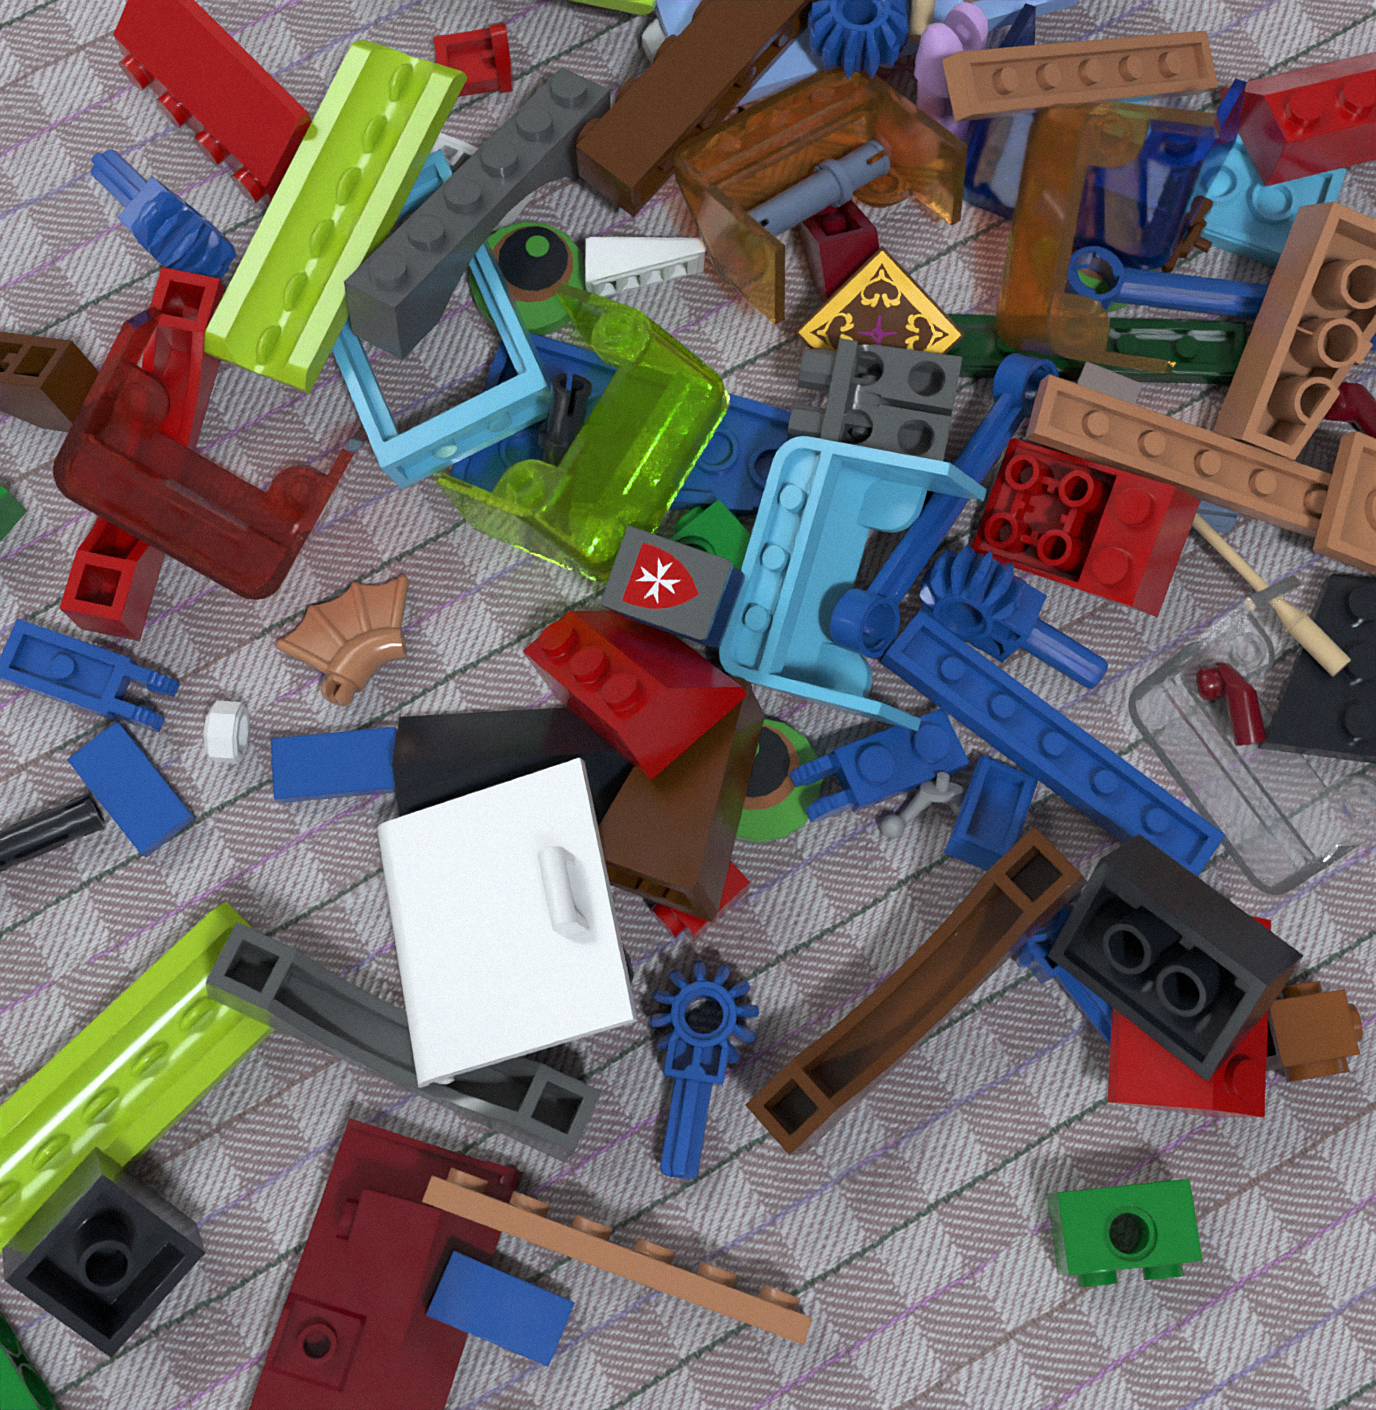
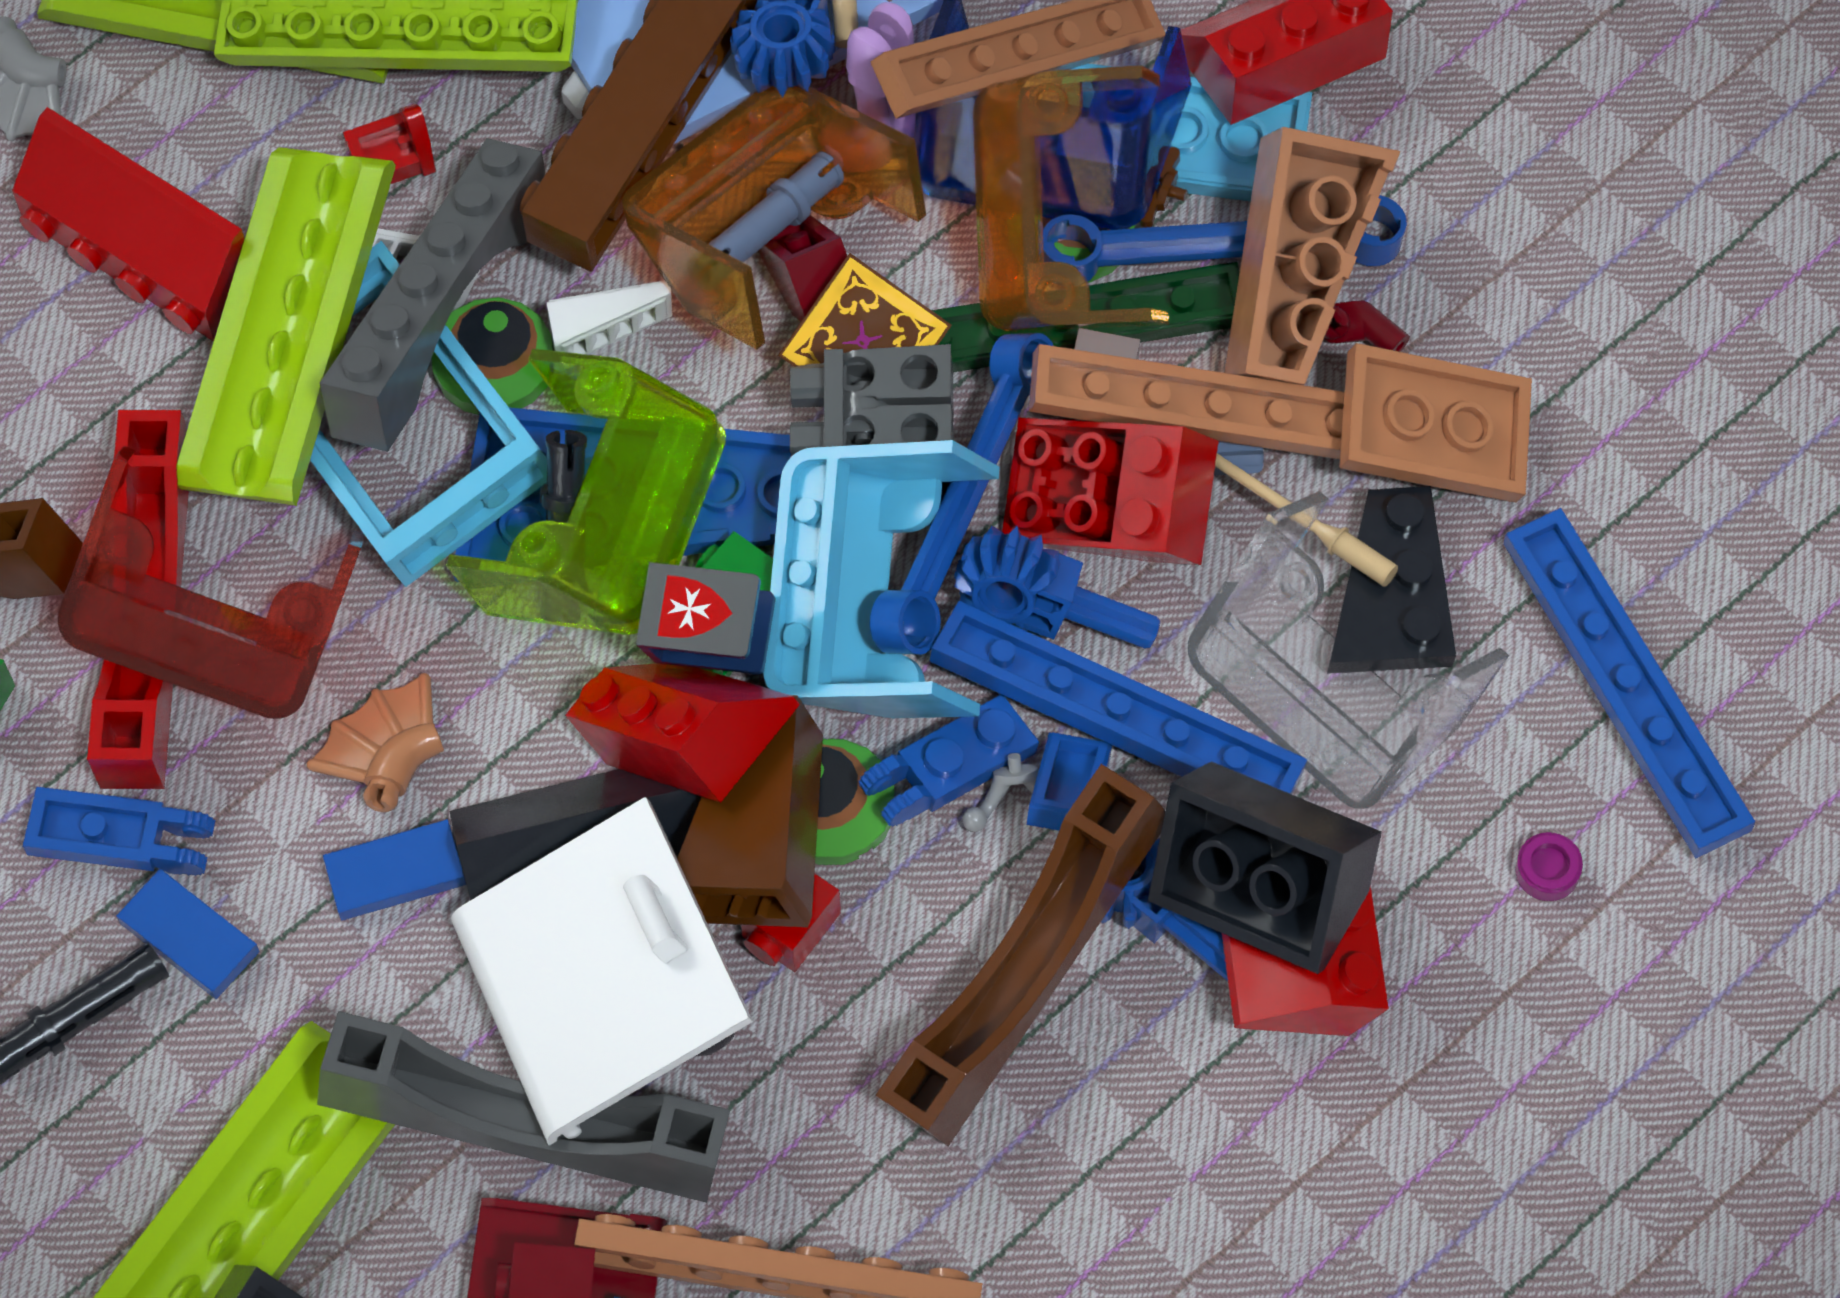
camera: 10 degrees left, 10 degrees down
blue gear [91,149,237,279] -> none
white tile [203,700,250,764] -> none
blue gear [649,961,759,1180] -> none
green brick [1046,1179,1203,1287] -> none
dark red arm [1196,662,1266,746] -> none
dark orange brick [1266,981,1363,1083] -> none

